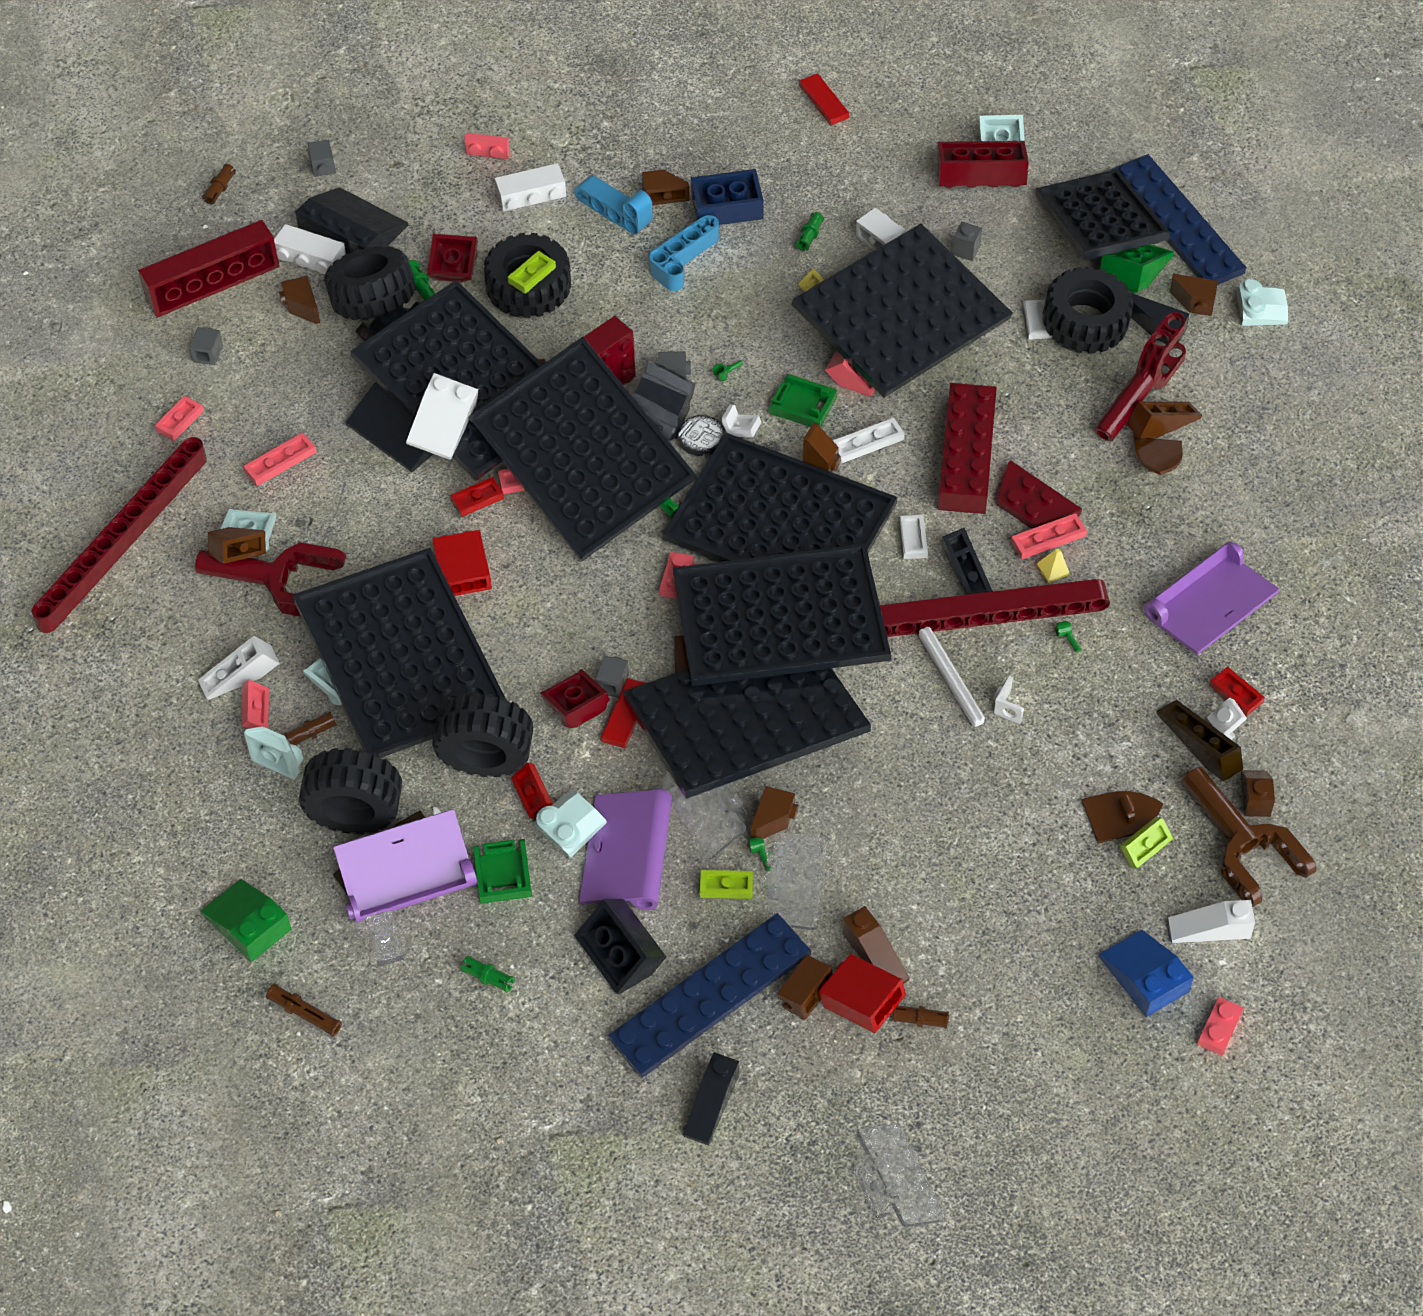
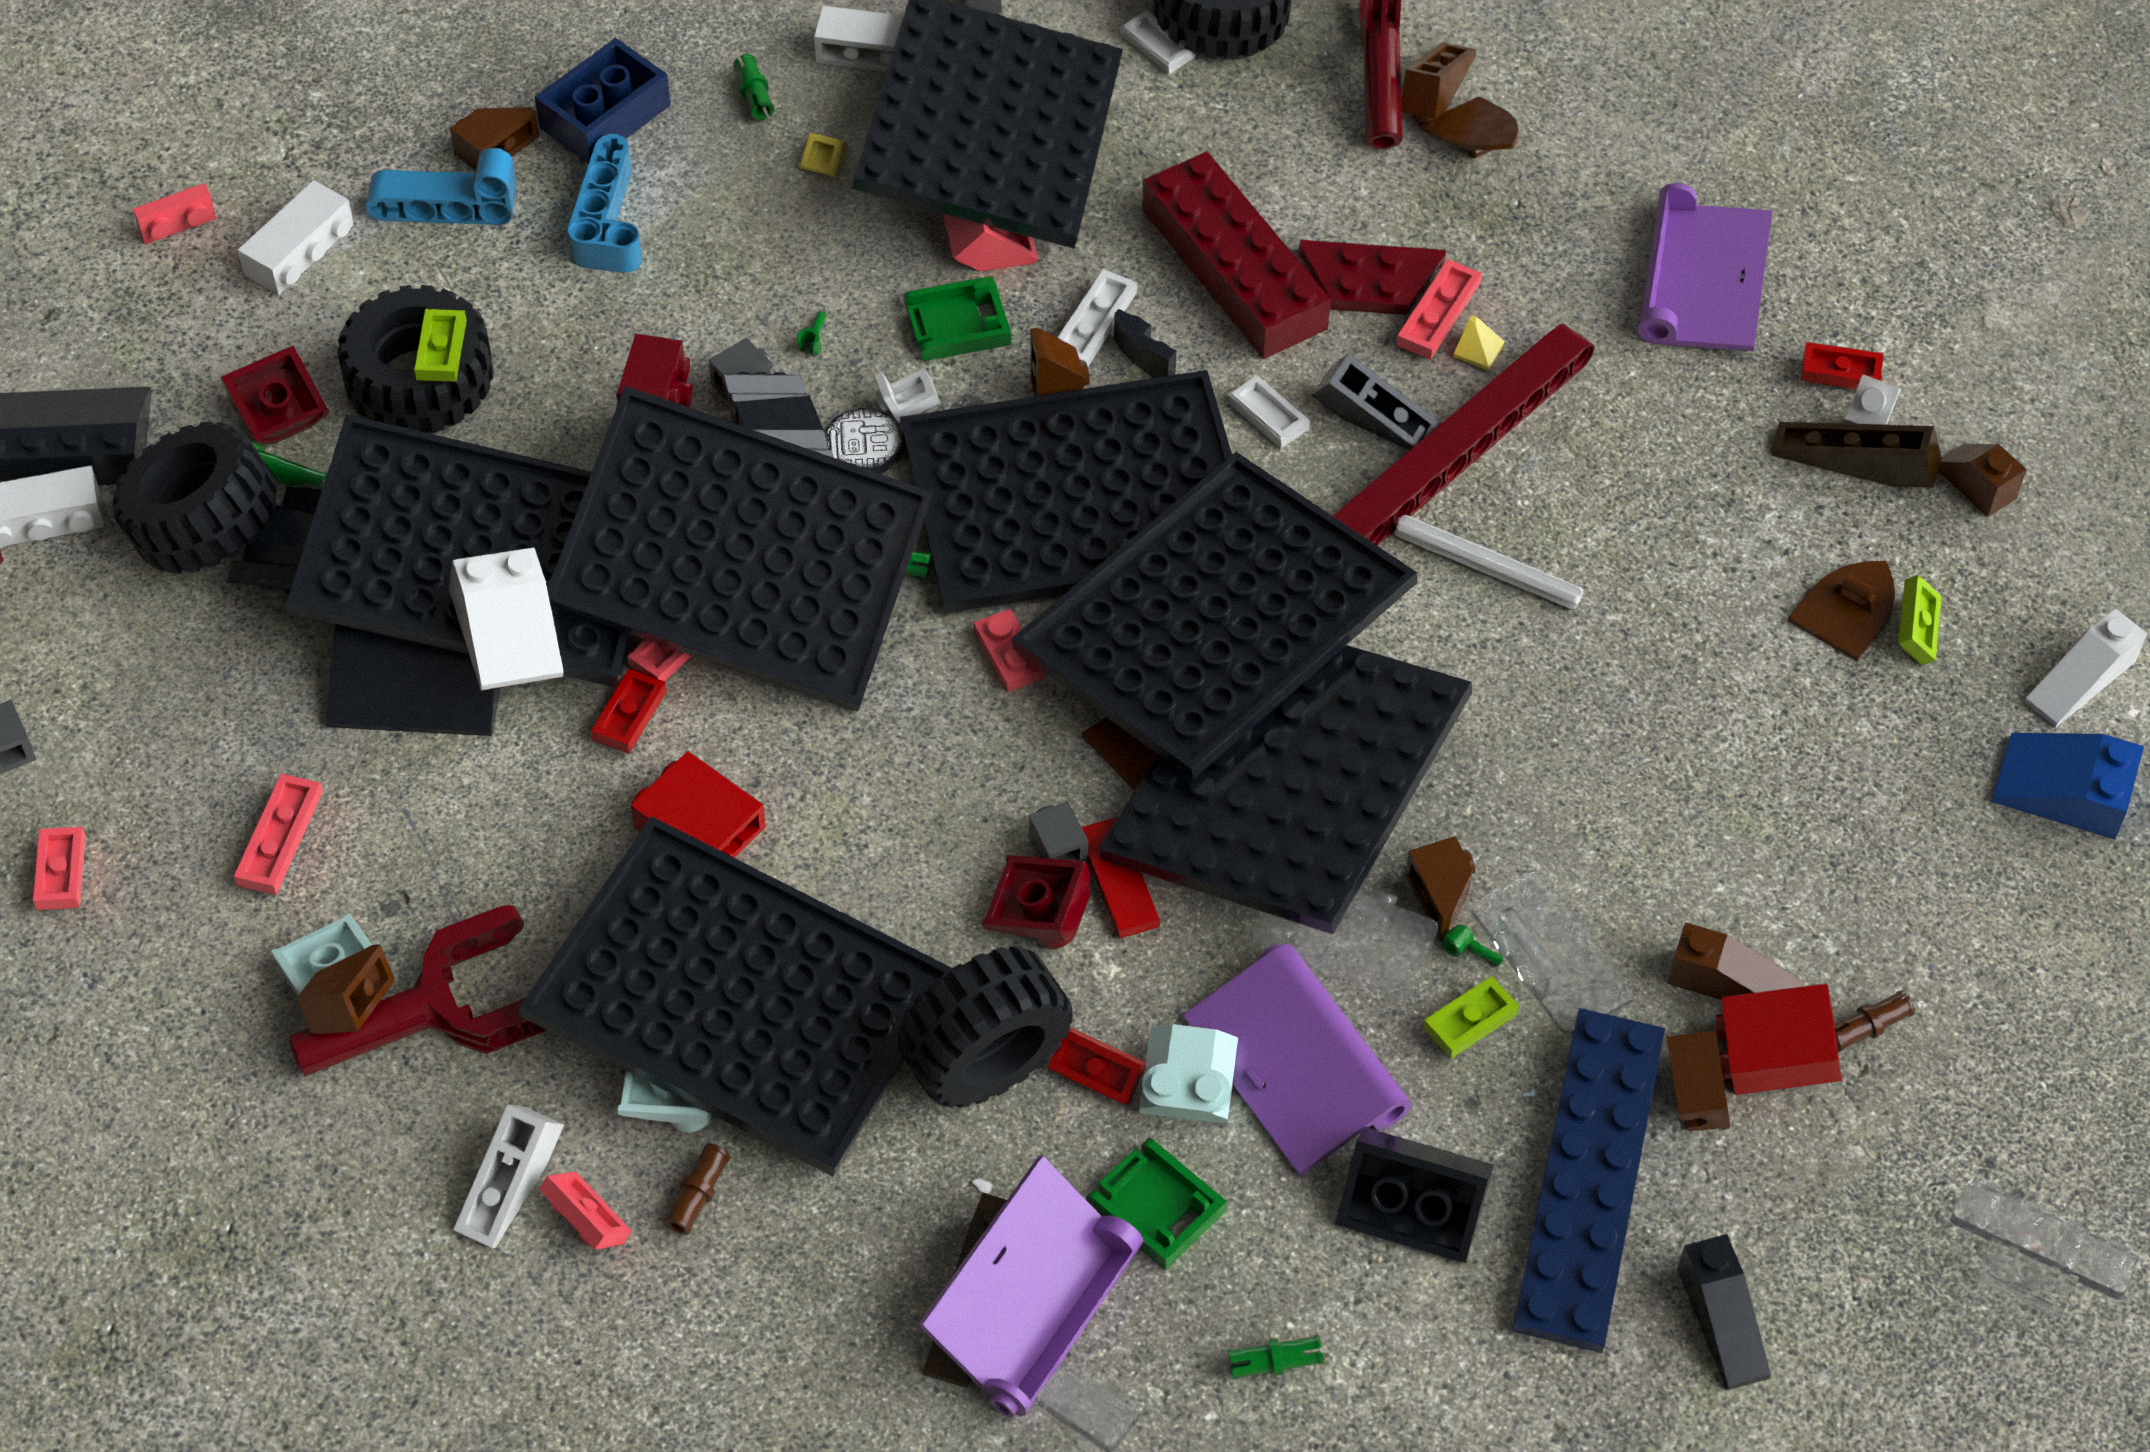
camera: 40 degrees left, 0 degrees up
dark red beam [31,437,207,633] -> none
light aqua slope [244,727,304,780] -> none
reddish brown slope [279,276,320,324] -> none
black tyre [299,748,402,834] -> none
white bracket [994,676,1024,724] -> none
green hand [1055,621,1081,653] -> none
reddish brown piece [1182,767,1317,907] -> none
none -> black slope [1114,309,1177,378]

